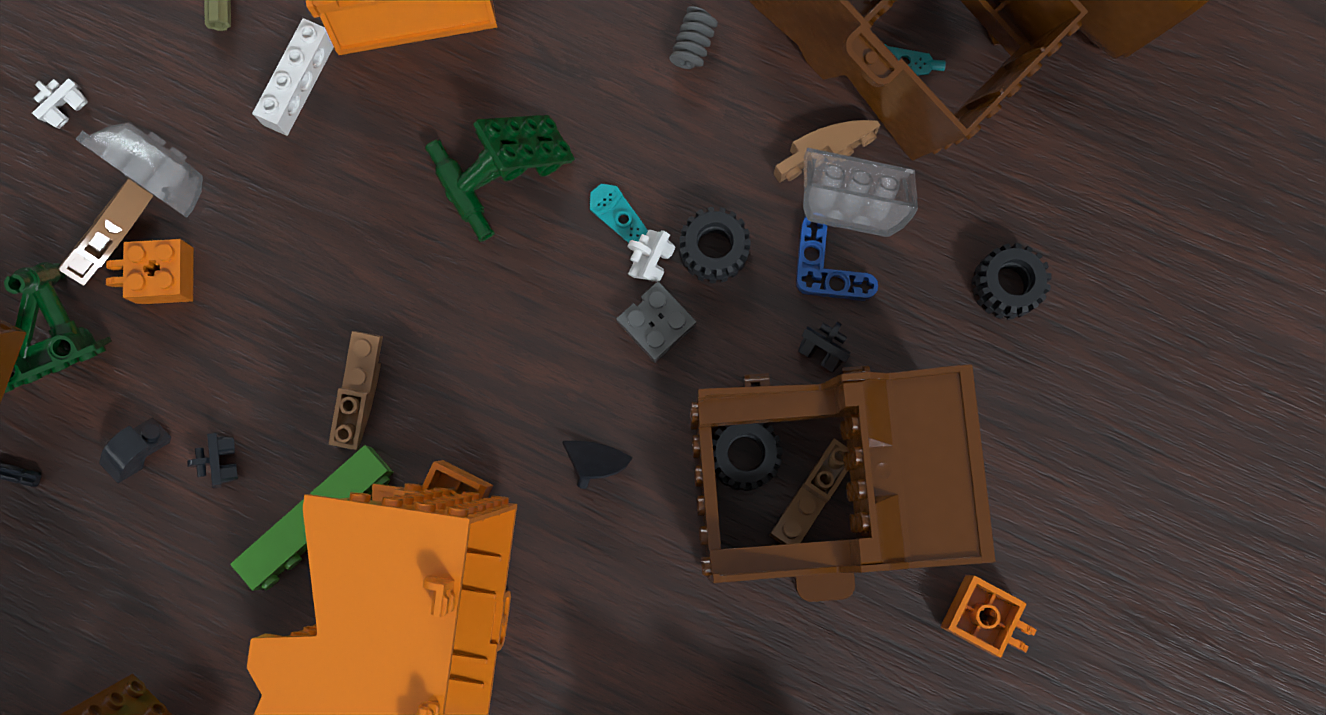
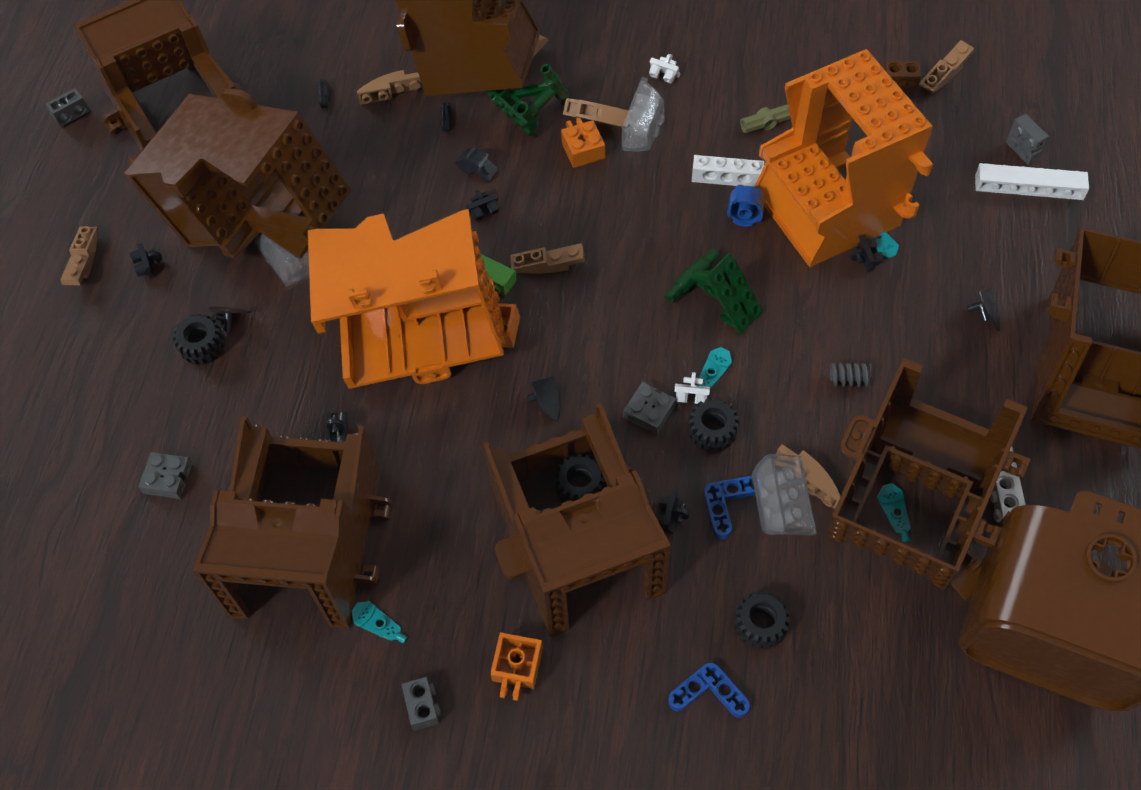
camera: 75 degrees right, 20 degrees down
none -> blue beam [668,663,750,718]
none -> blue brick [727,185,765,227]

